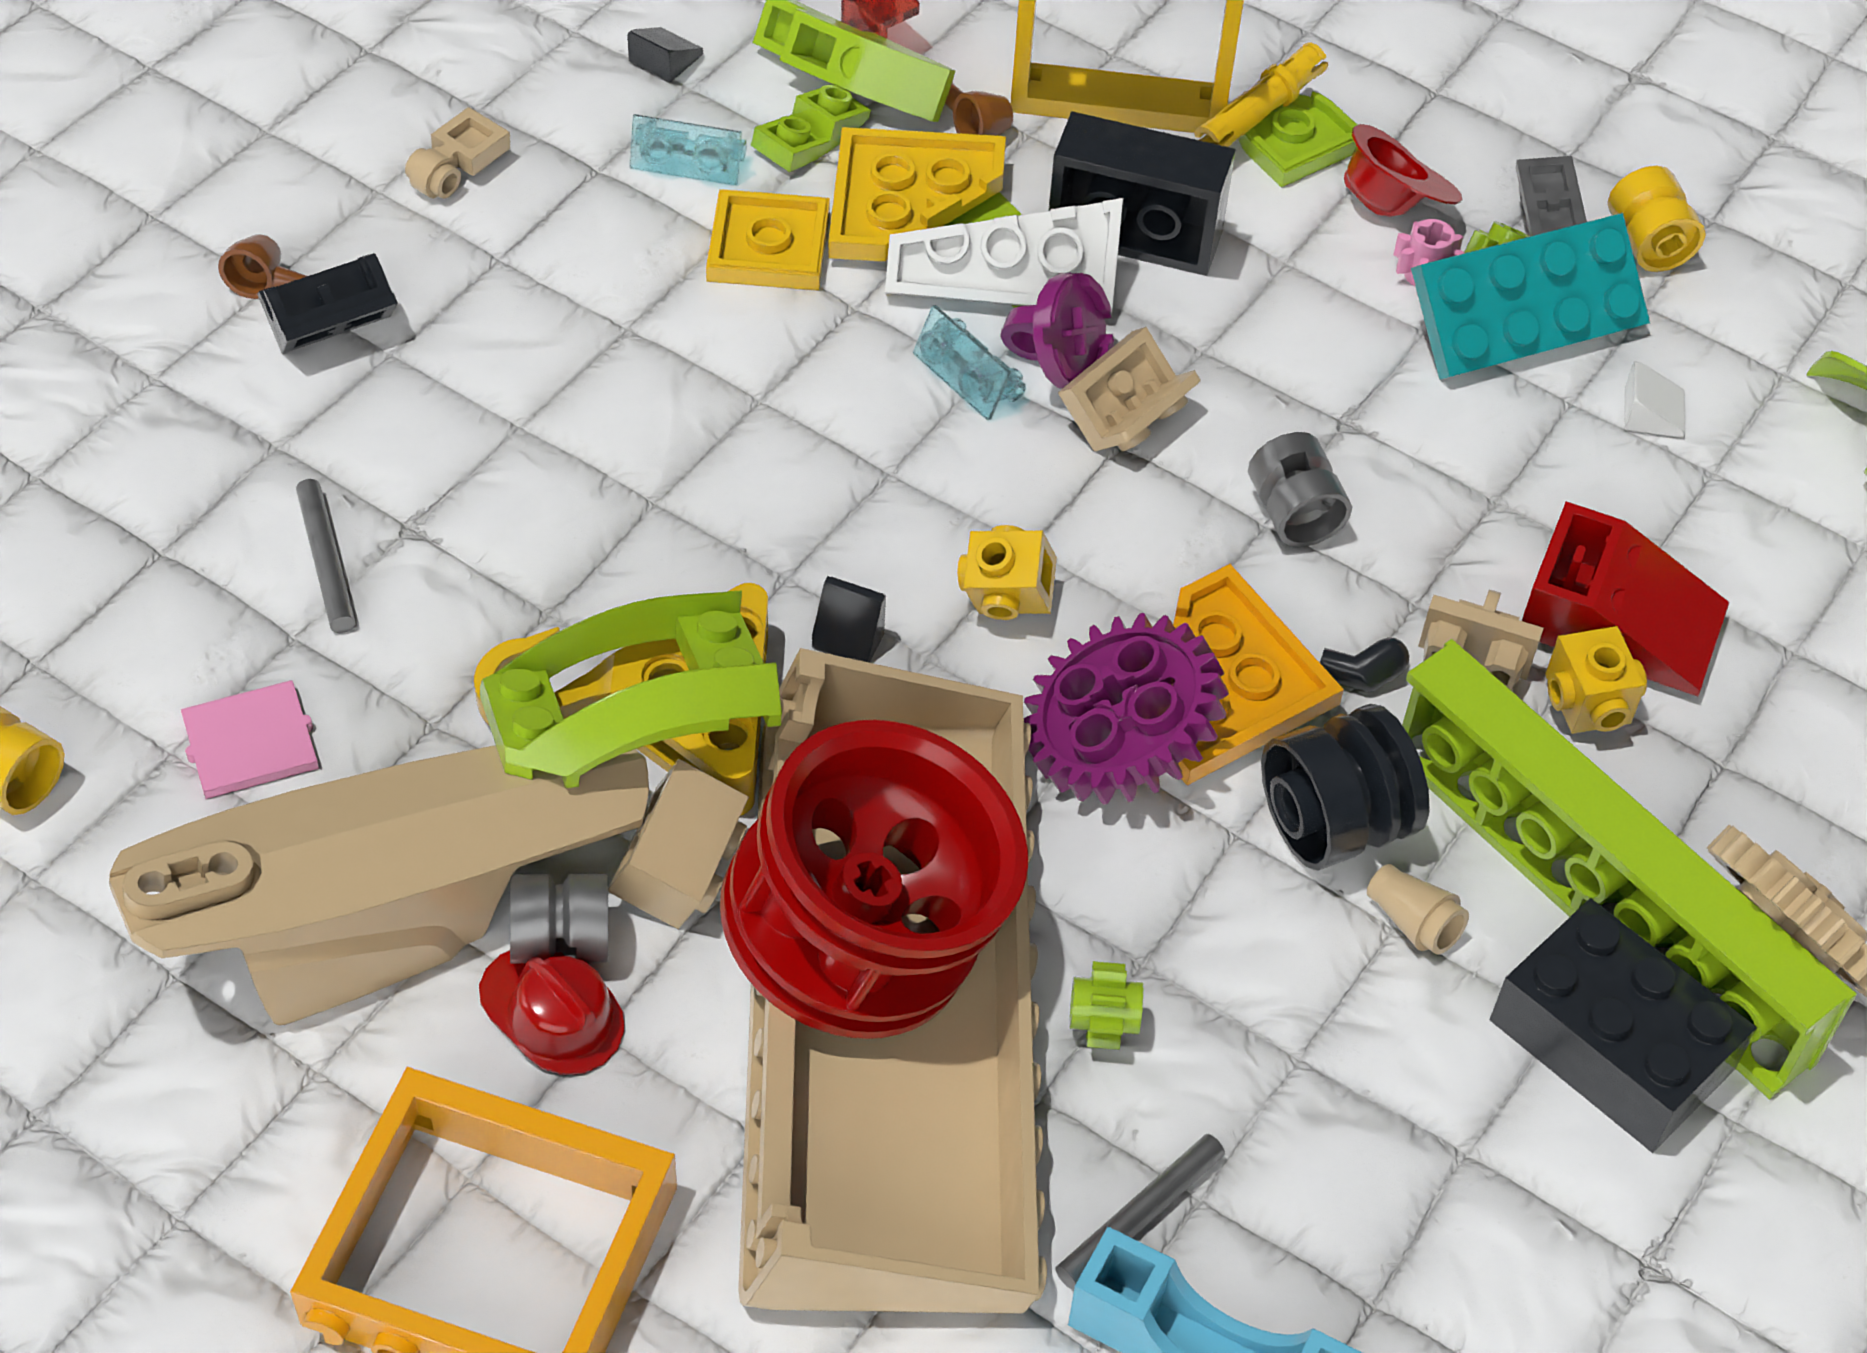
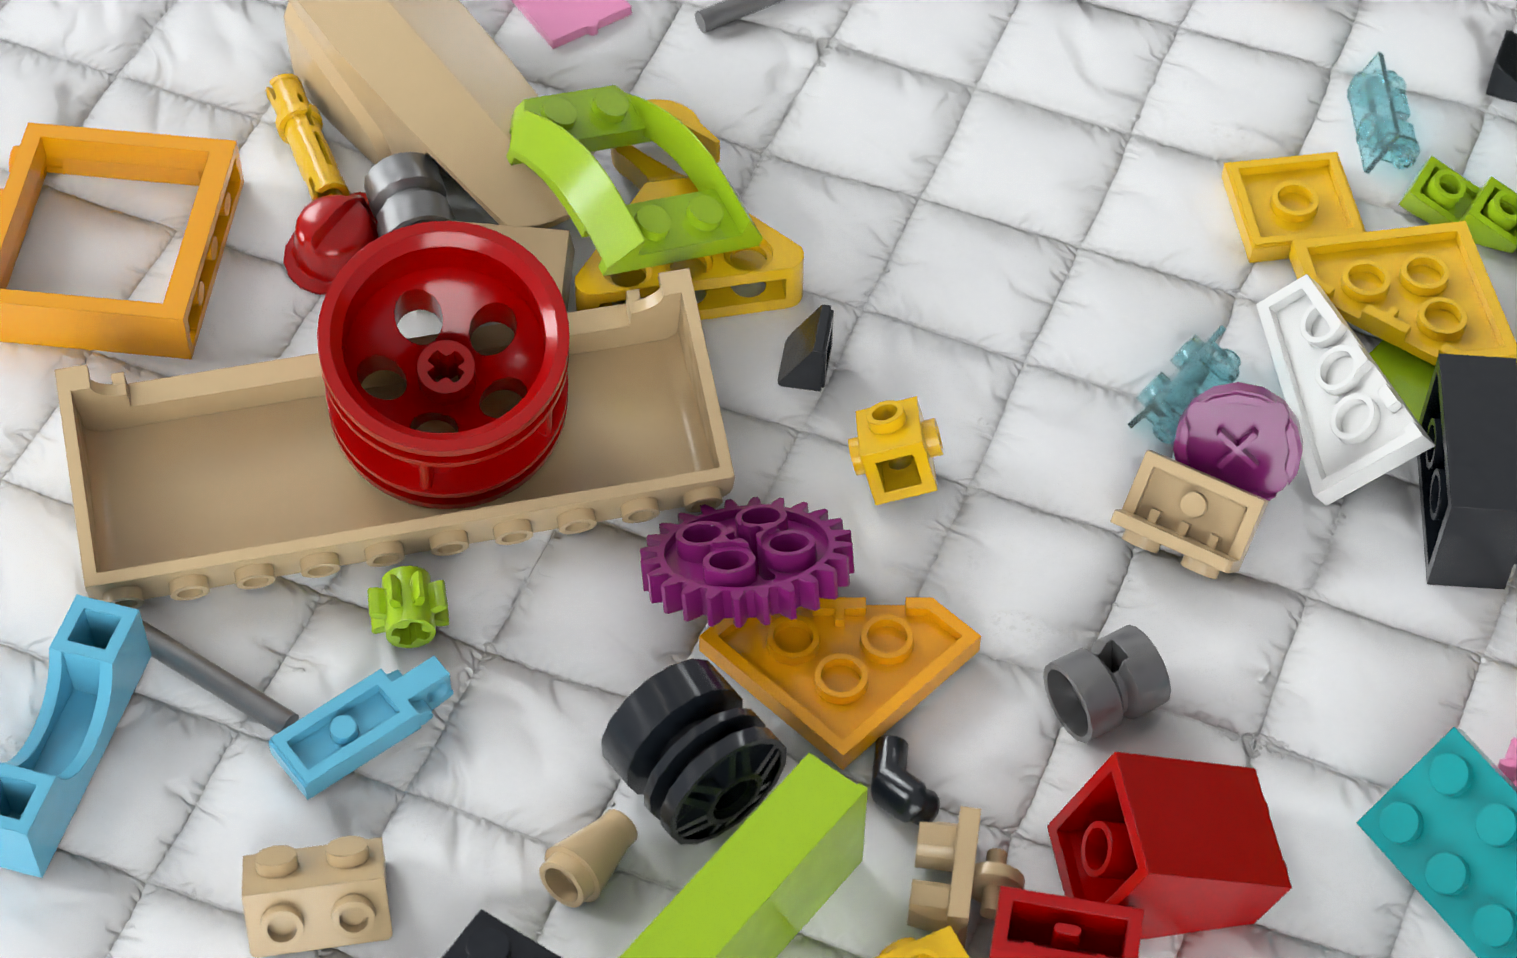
camera: 80 degrees right, 0 degrees up
none -> tan bracket [241,836,392,958]
none -> yellow pin [266,73,350,201]
none -> medium azure hinge [268,656,453,800]
none -> red slope [1047,751,1292,940]

